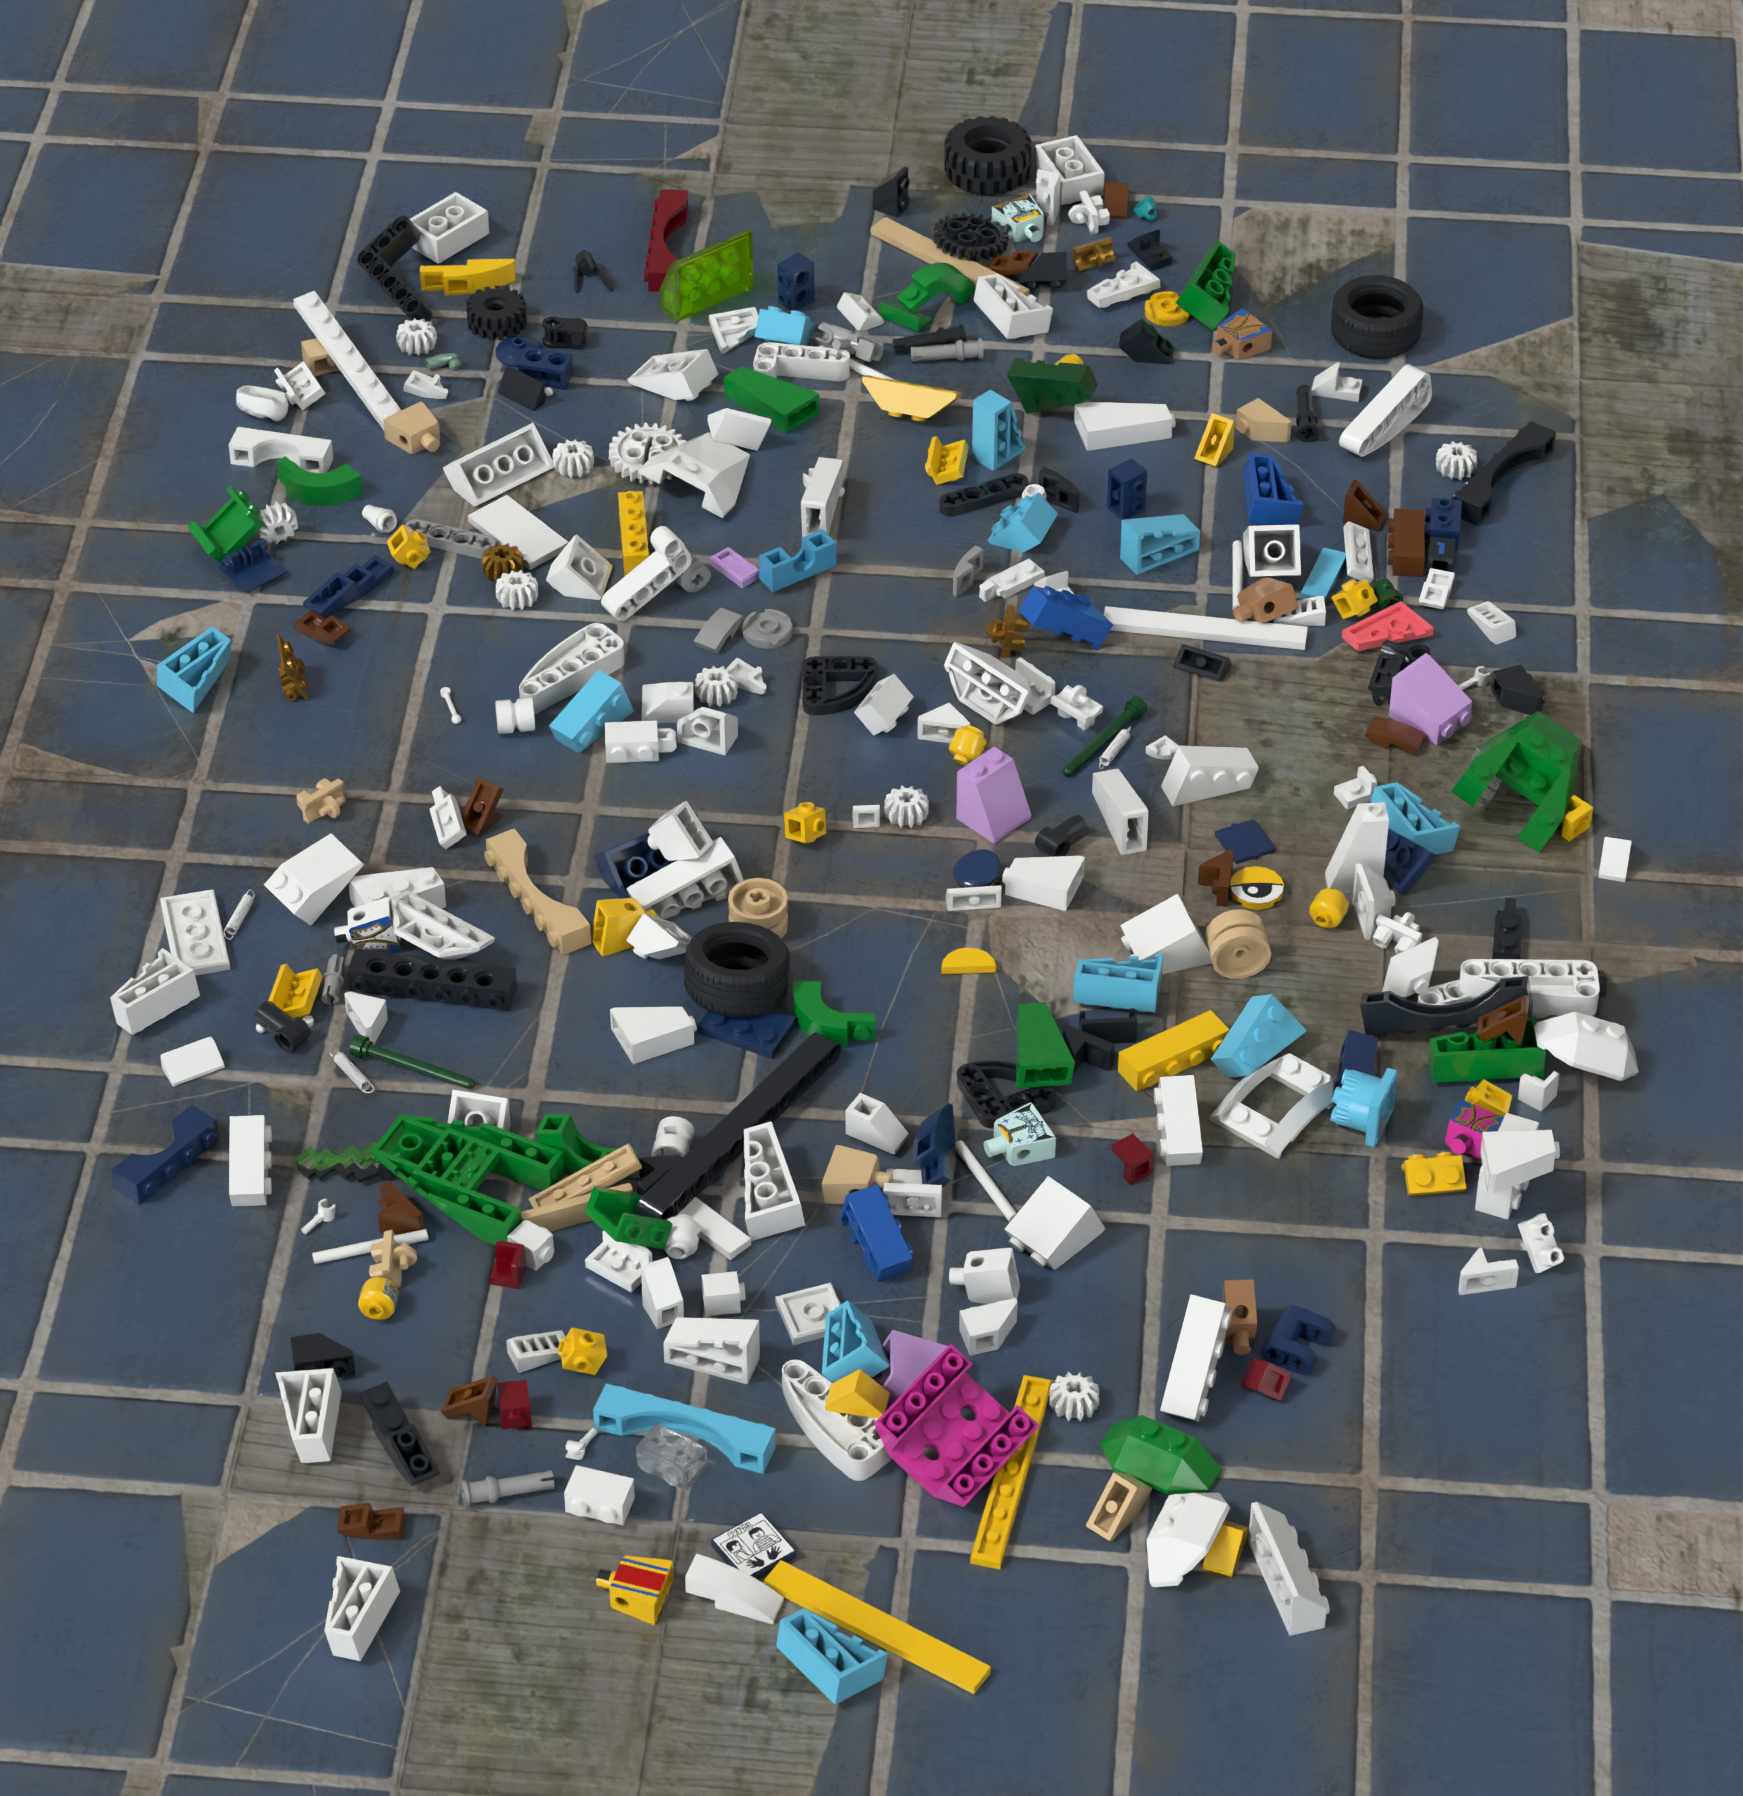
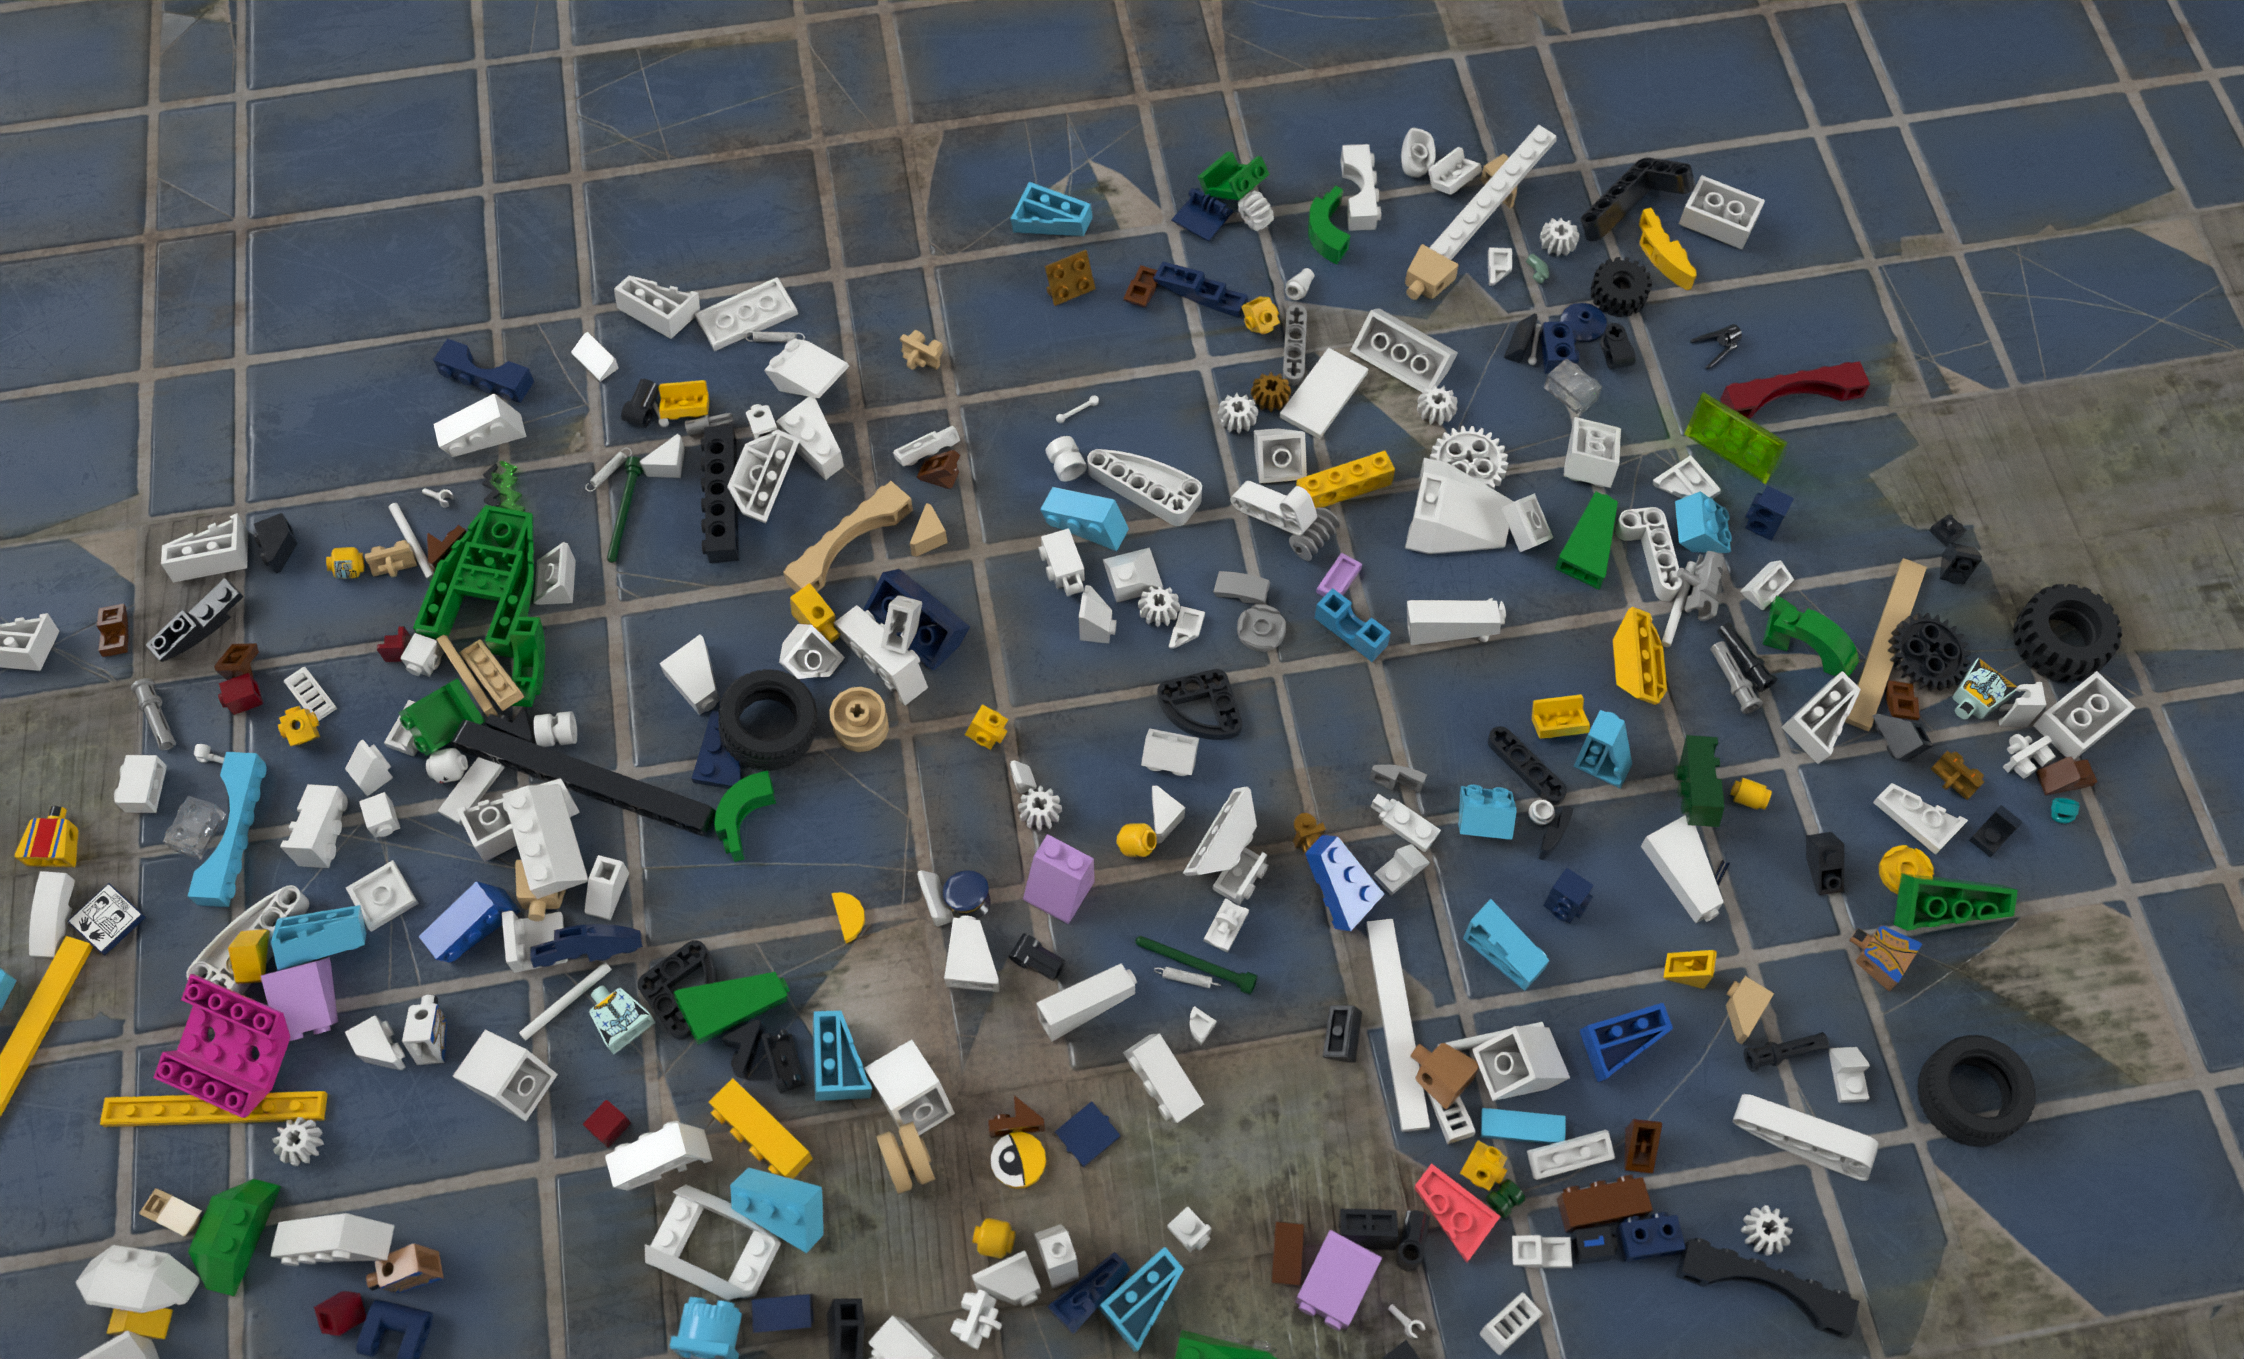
camera: 75 degrees right, 20 degrees up
none -> white slope [502,785,588,899]
none -> tan slope [910,503,947,557]
none -> clear brick [1544,358,1602,416]
none -> black tile [1929,514,1967,548]

